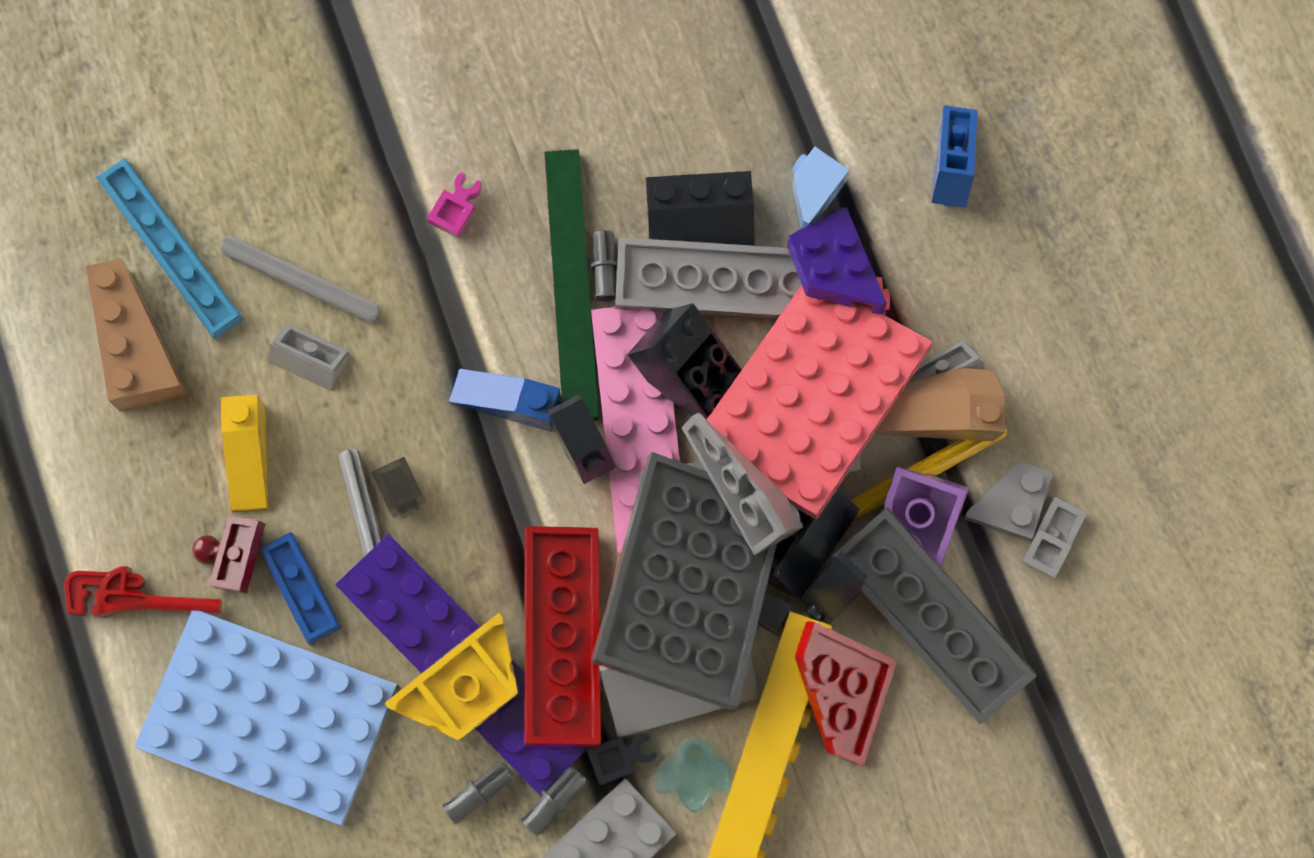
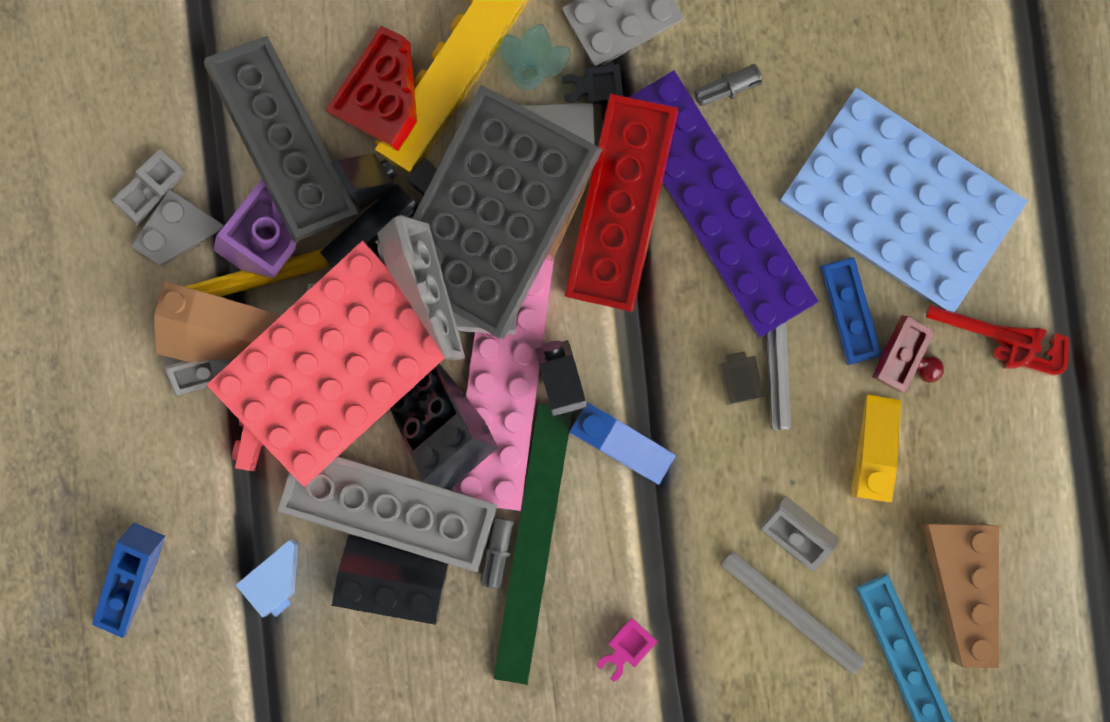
camera: 165 degrees left, 10 degrees up
yellow wing [385,613,518,741] -> none
dark grey axle [520,767,586,836] -> none
dark purple wing [787,208,887,314] -> none

